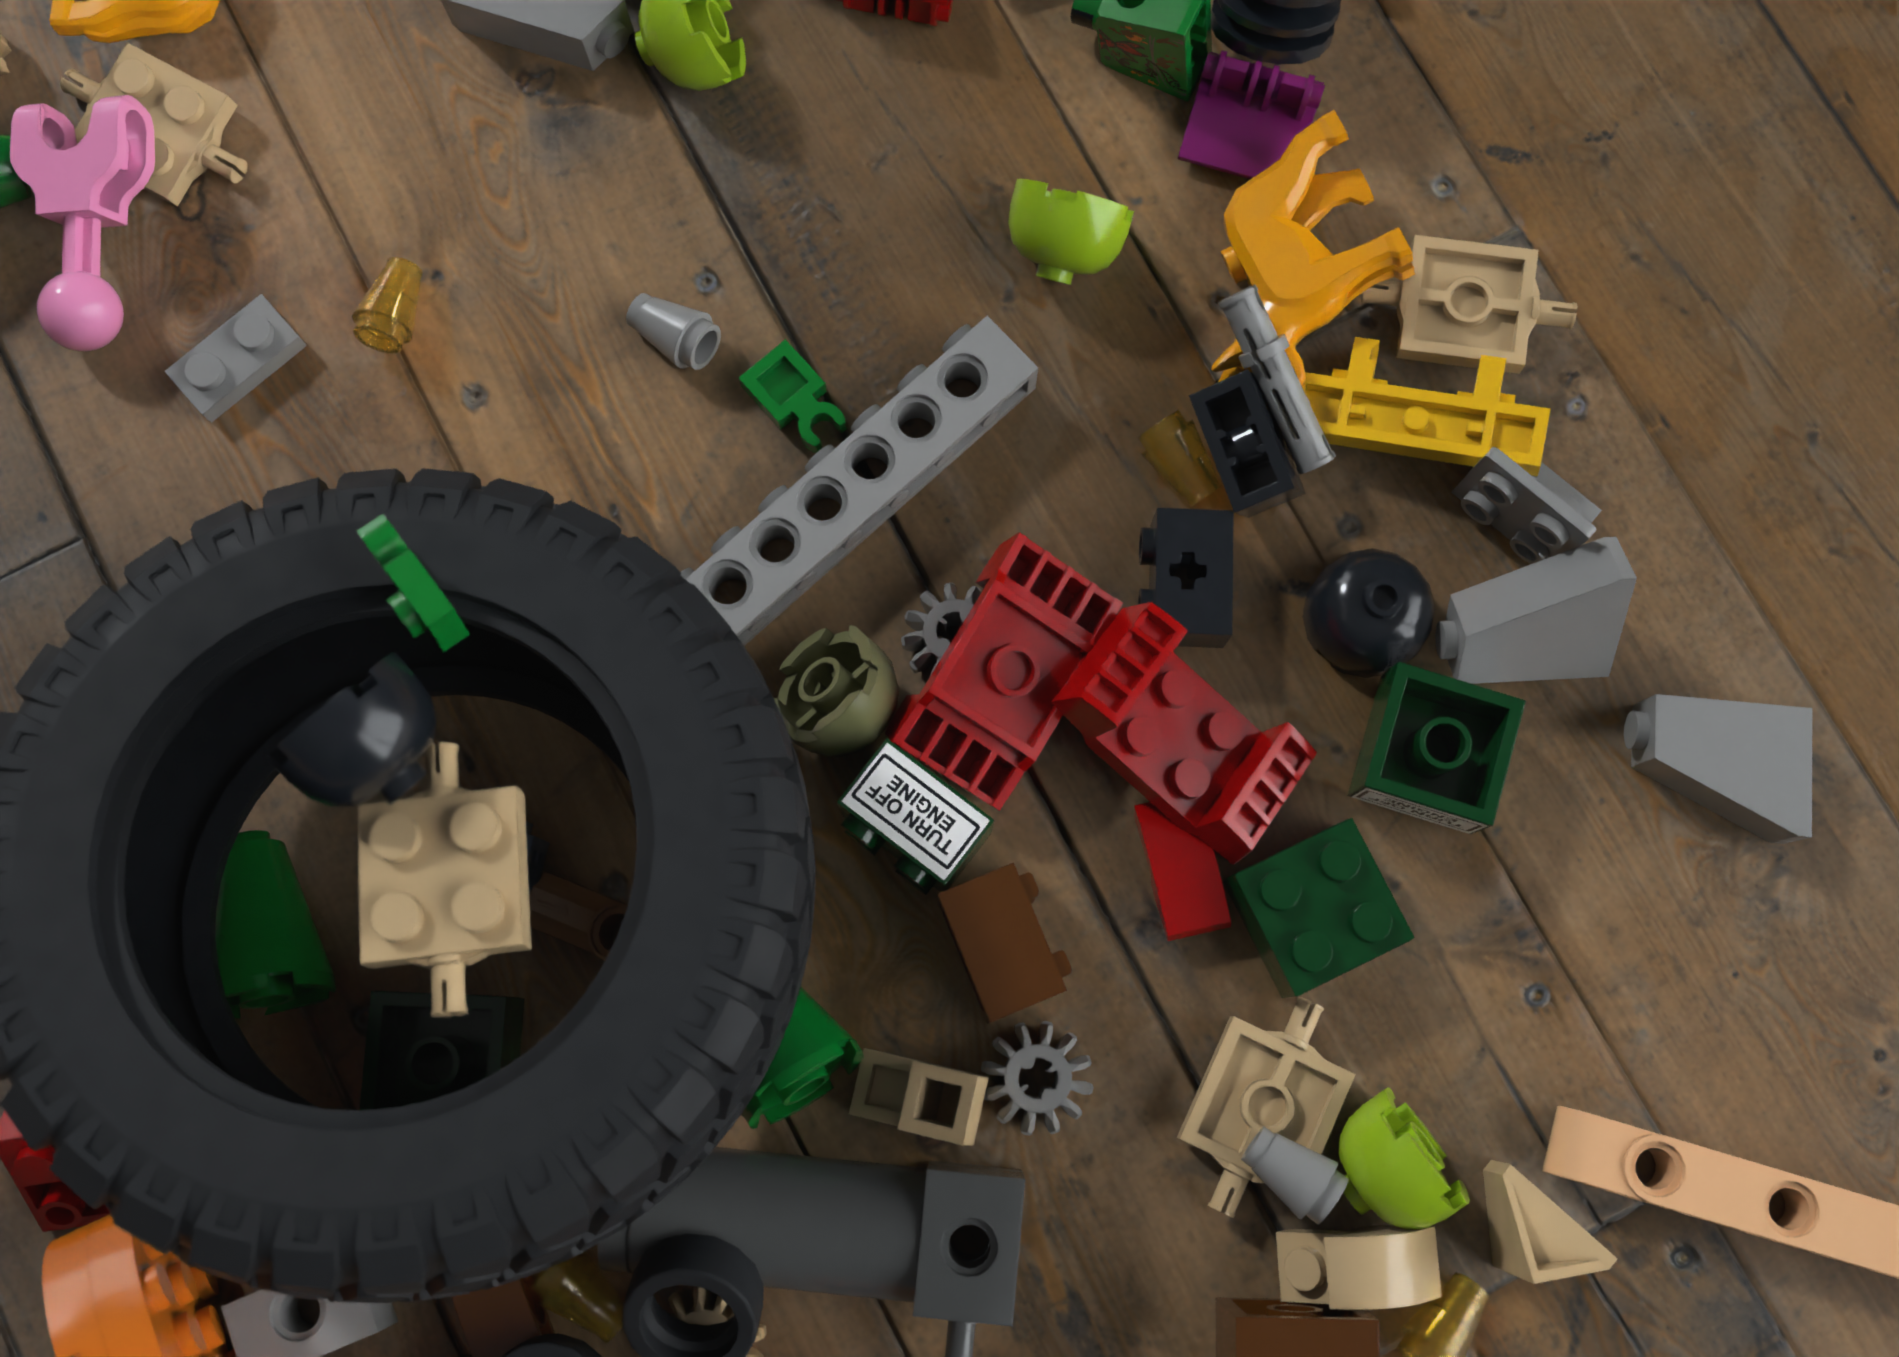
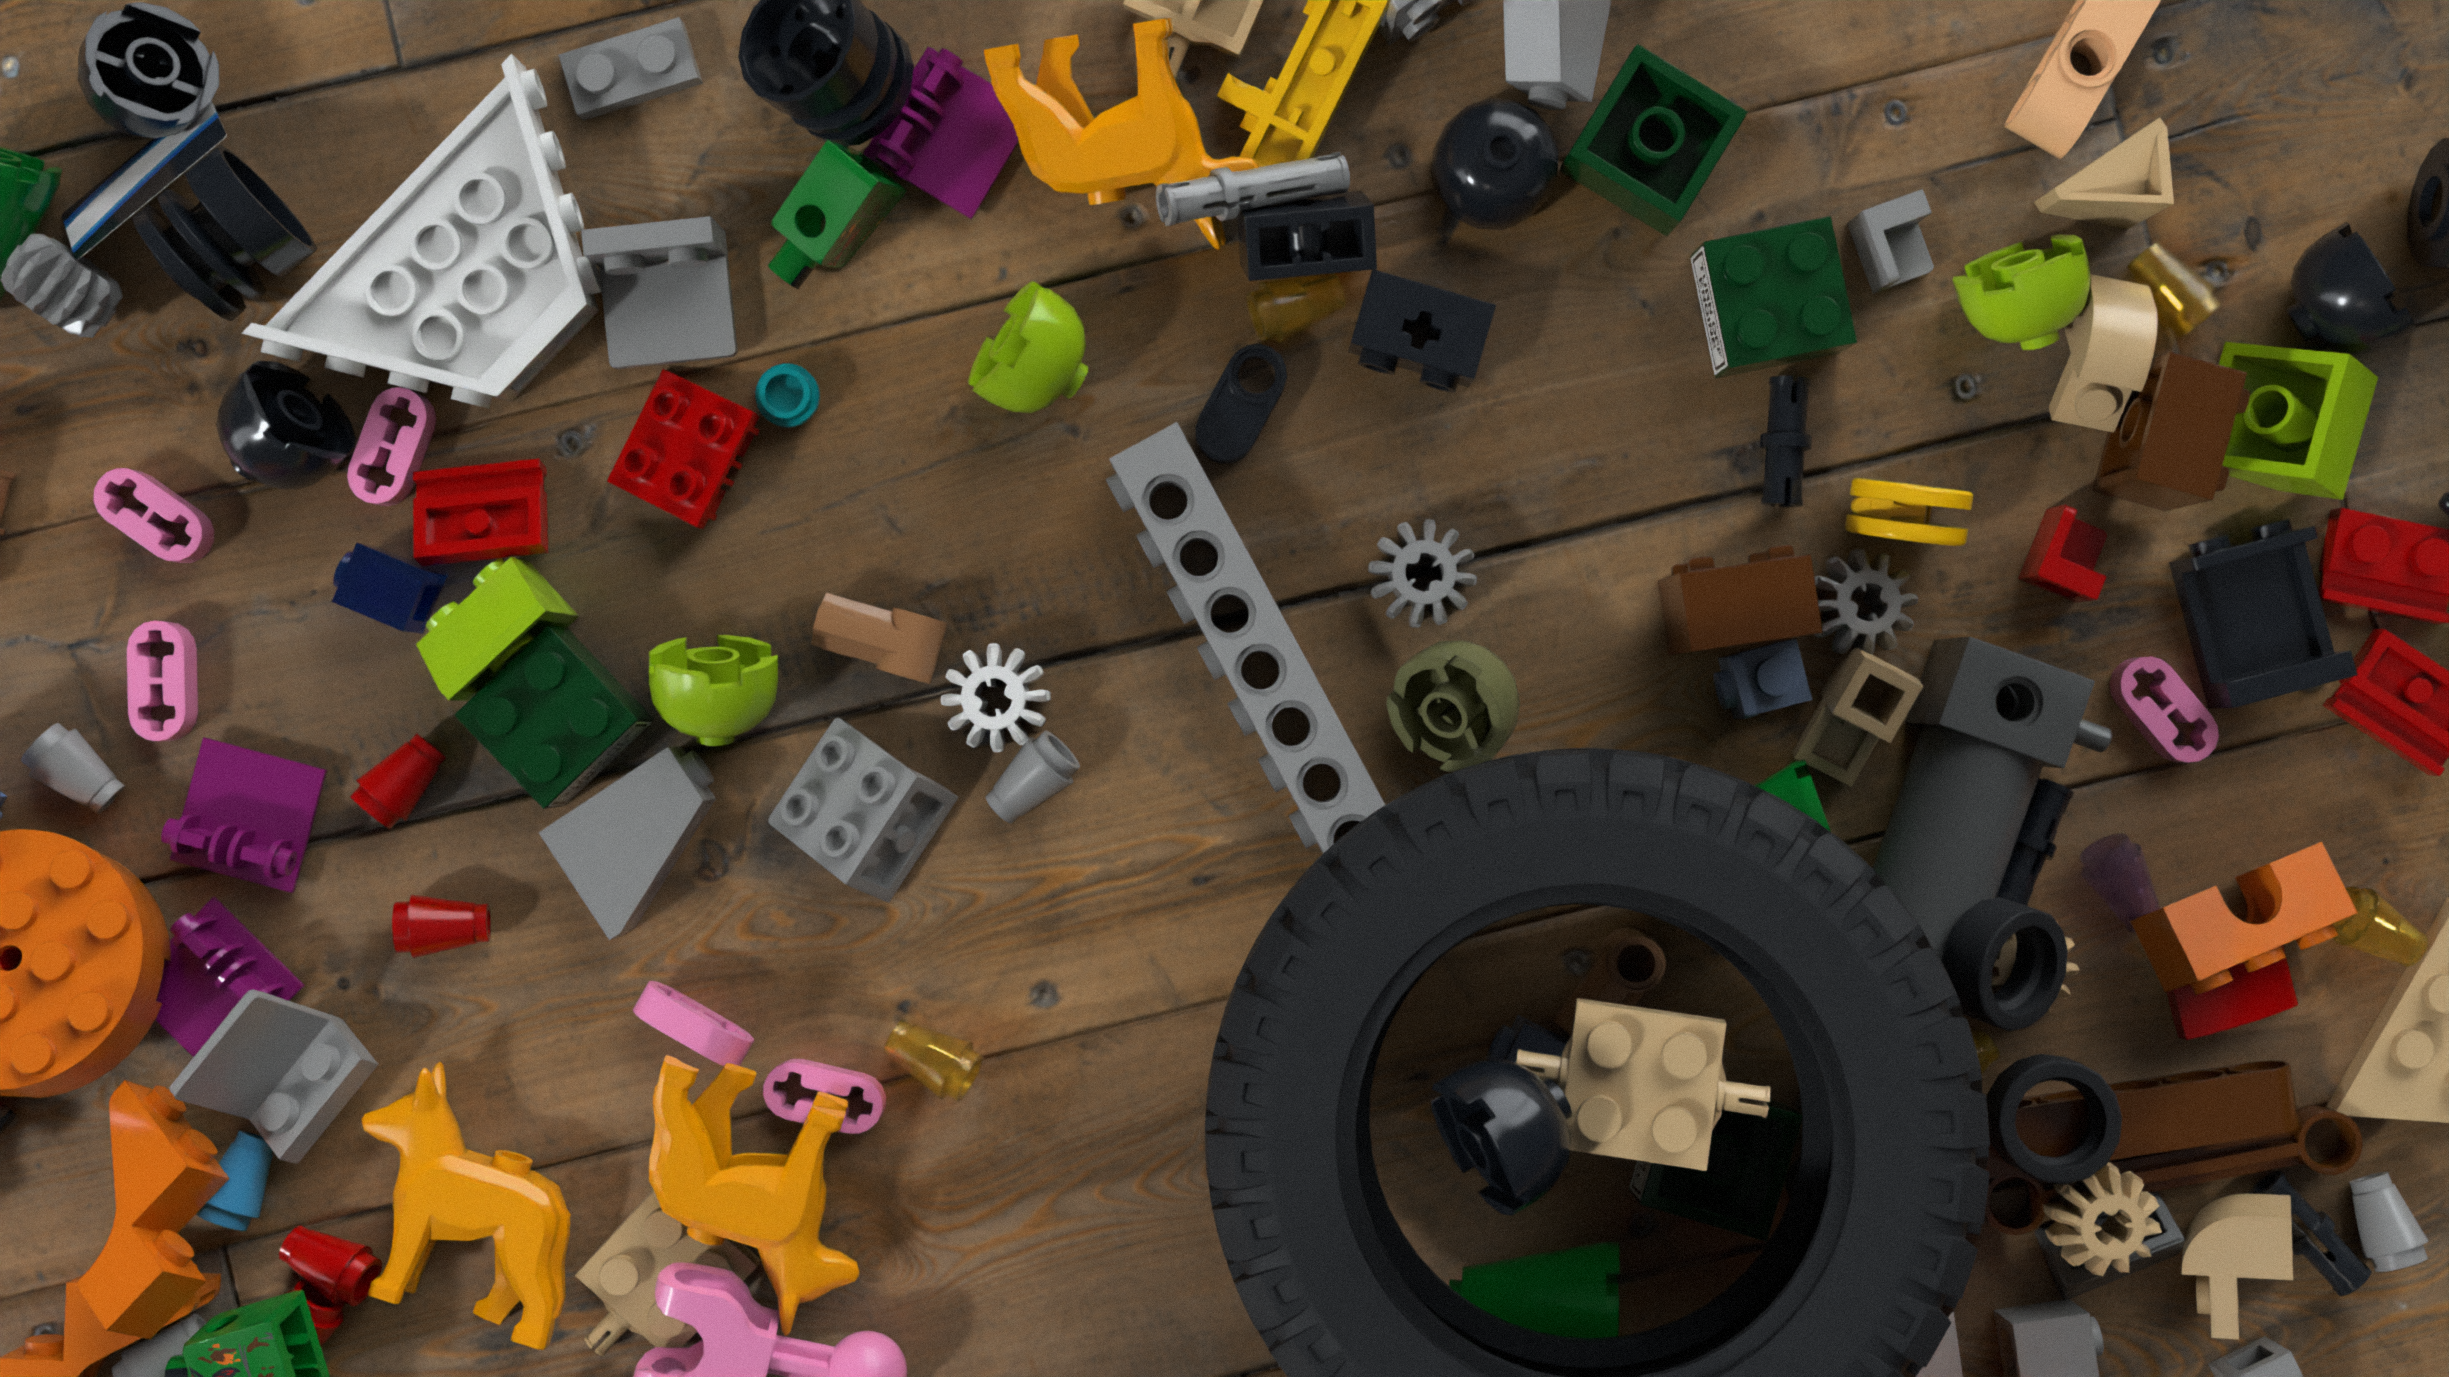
camera: 70 degrees left, 10 degrees up
light grey plate [164,294,307,423] -> none
green plate [356,514,470,652] -> none
green plate [738,339,847,453] -> none
brick [837,738,995,895] -> none
red plate [885,532,1123,811] -> none
red plate [1051,602,1317,864] -> none
red slope [1134,802,1231,941] -> none
tan plate [1177,997,1356,1218] -> none
light grey cone [1241,1126,1349,1224] -> none
none -> bright pink beam [633,981,754,1066]
none -> light orange animal [649,1055,860,1336]
none -> teal plate [755,363,820,428]
none -> bright pink beam [763,1059,886,1134]
none -> light grey bracket [768,718,959,903]
none -> medium nougat piece [811,593,948,684]
none -> white gear [941,643,1051,752]
none -> black piece [1195,344,1287,464]
none -> sand blue bracket [1713,638,1812,719]
none -> black pin [1760,376,1812,507]
none -> yellow head [1845,478,1973,546]
none -> light grey panel [1847,189,1934,294]
none -> black pin [1996,778,2074,906]
none -> red panel [2018,504,2107,603]

